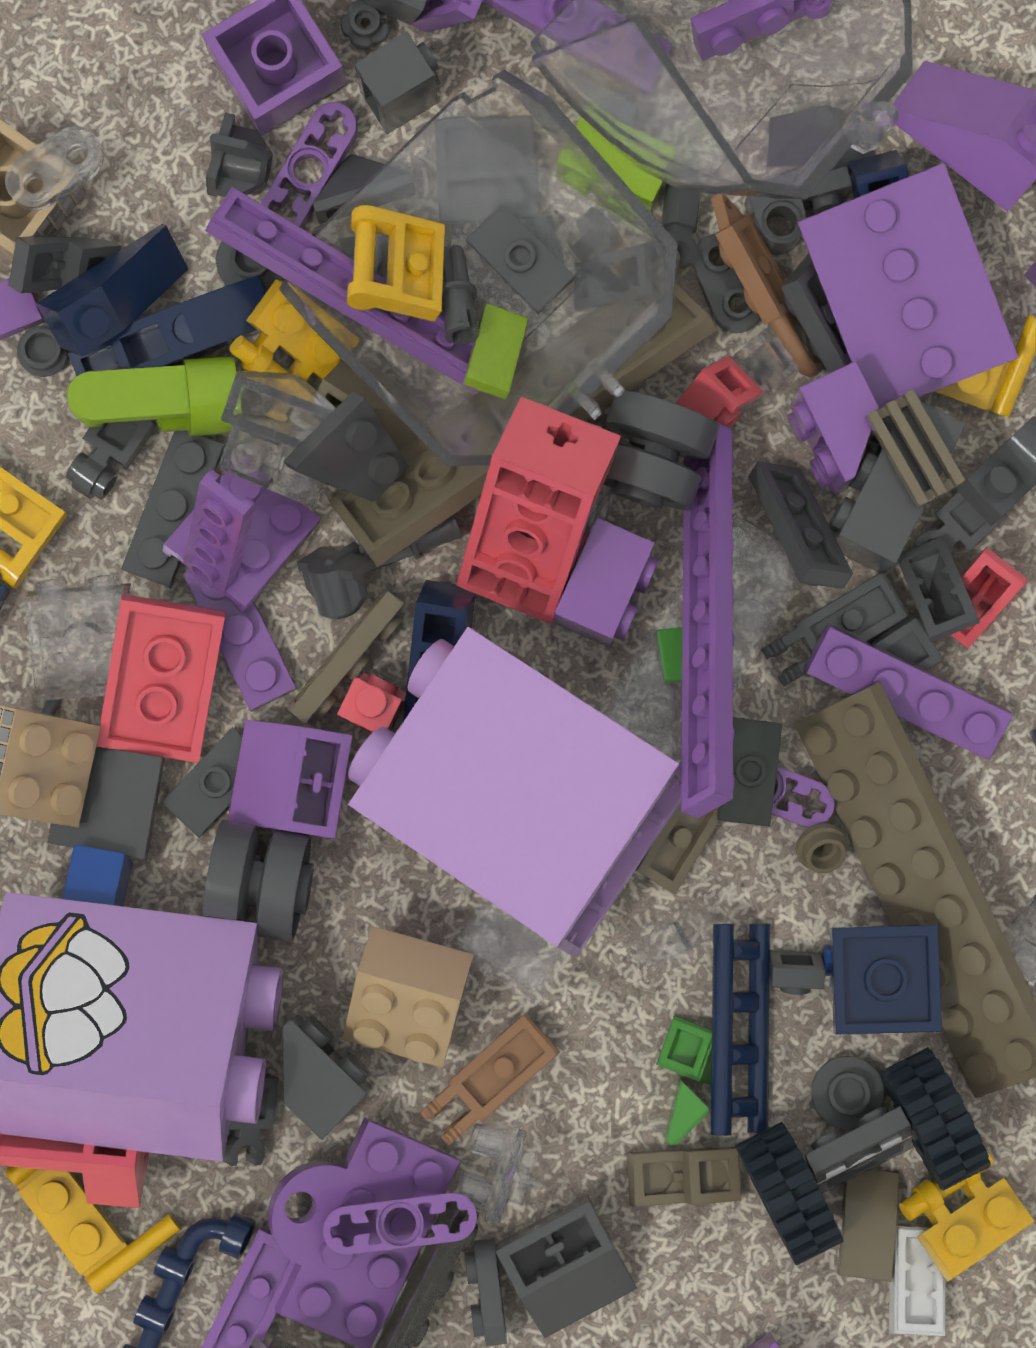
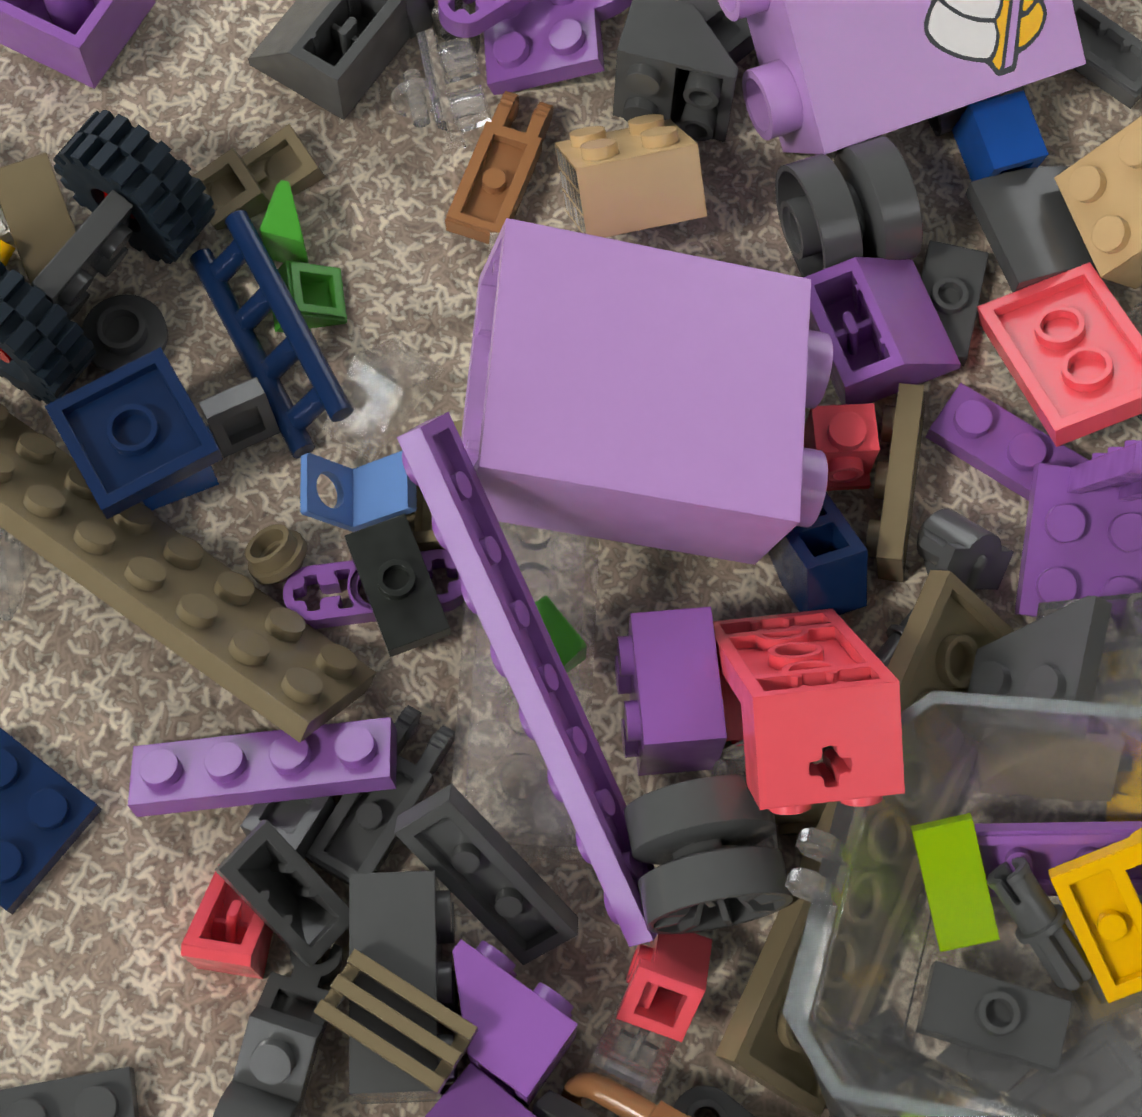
camera: 145 degrees right, 15 degrees down
none -> medium blue bracket [300,450,417,532]

